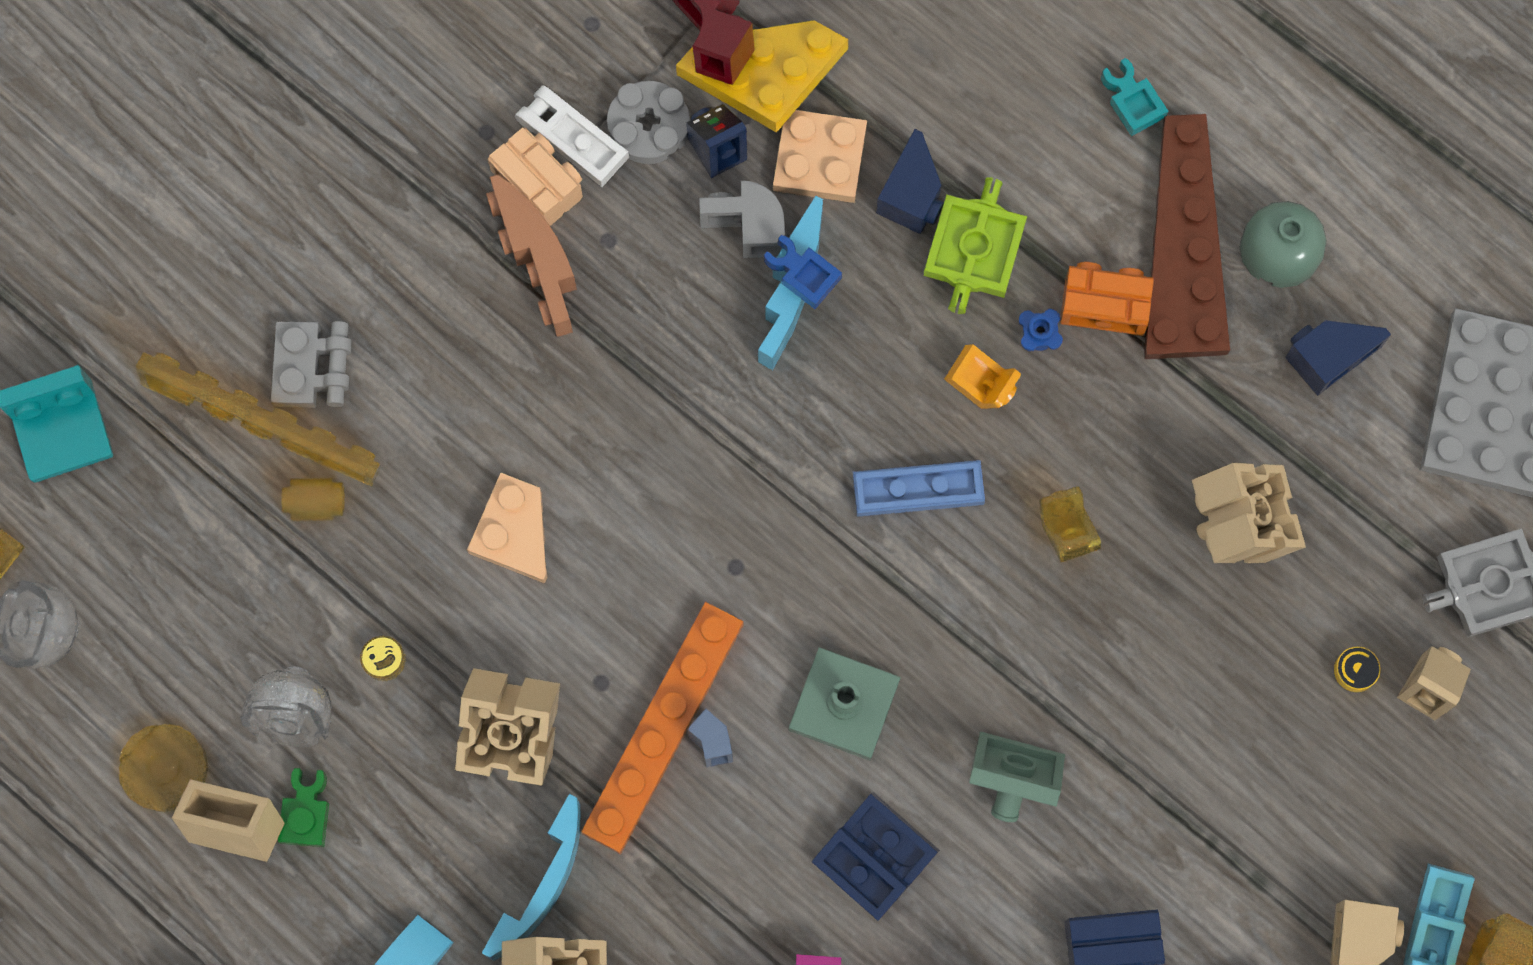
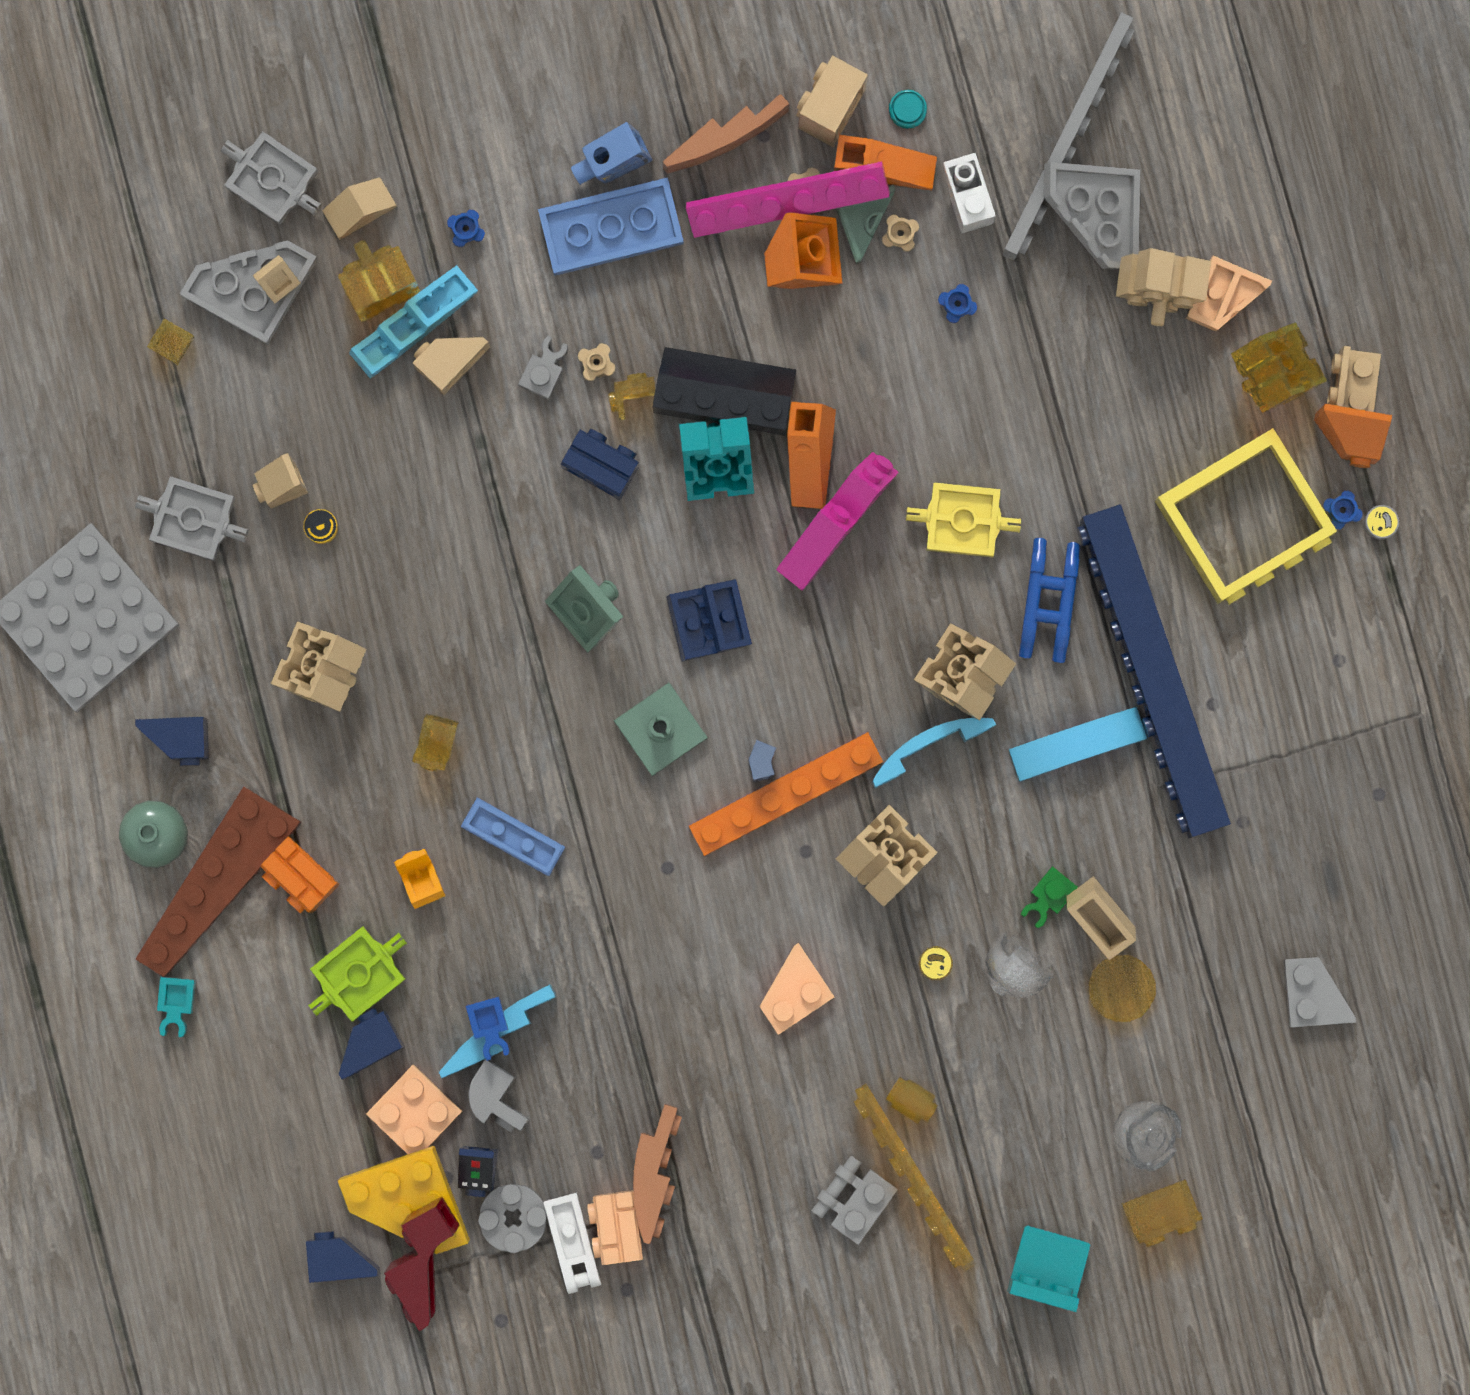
camera: 145 degrees left, 10 degrees up
blue plate [1018,309,1063,351] -> none

